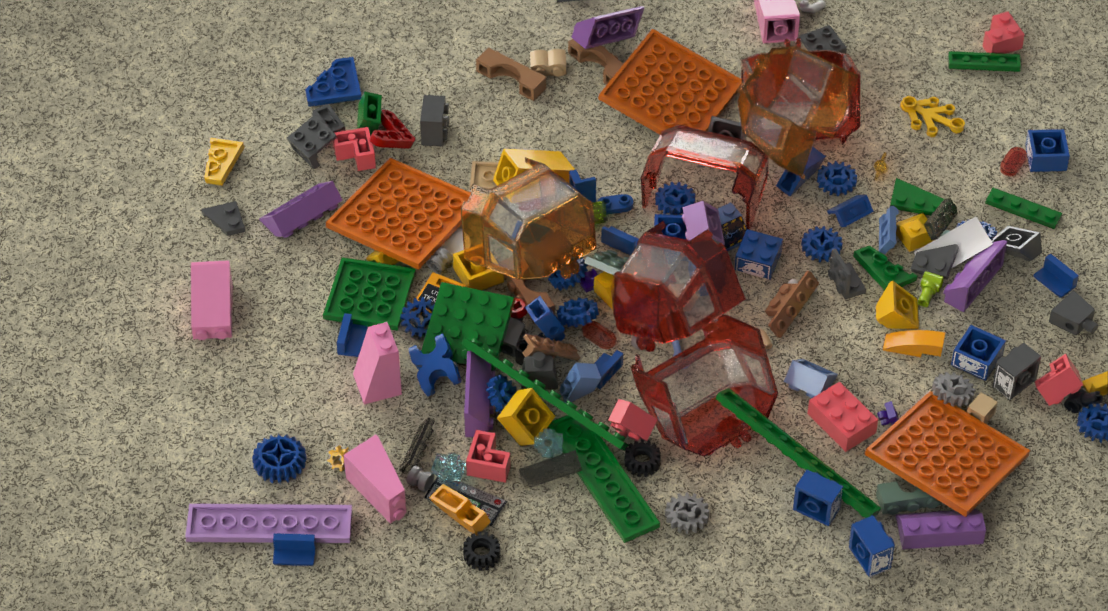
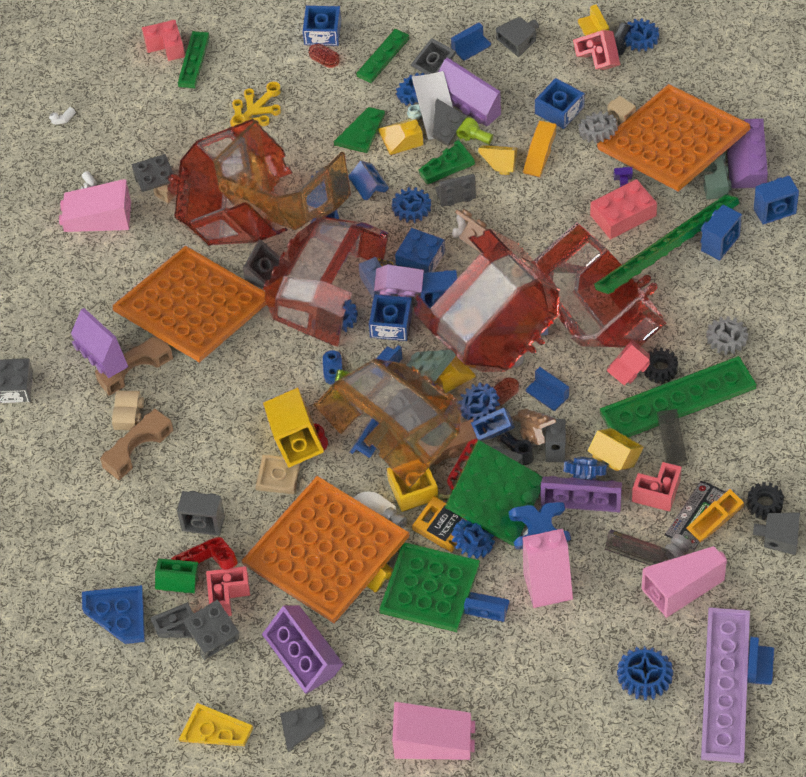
camera: 80 degrees left, 5 degrees up
yellow gear [327,445,349,472] -> none
clear light blue brick [431,452,466,483] -> none
green plate [461,338,629,451] -> none
clear light blue brick [534,429,563,458] -> none
medium blue slope [559,363,601,403] -> none
blue panel [569,169,596,208] -> none
medium blue slope [784,359,838,398] -> none
clear yellow piece [874,152,888,181] -> none
medium blue plate [879,206,899,254] -> none
clear smoke plate [924,197,958,241] -> none
dark grey brick [993,343,1041,400] -> none
none -> dark grey torso [753,512,800,555]

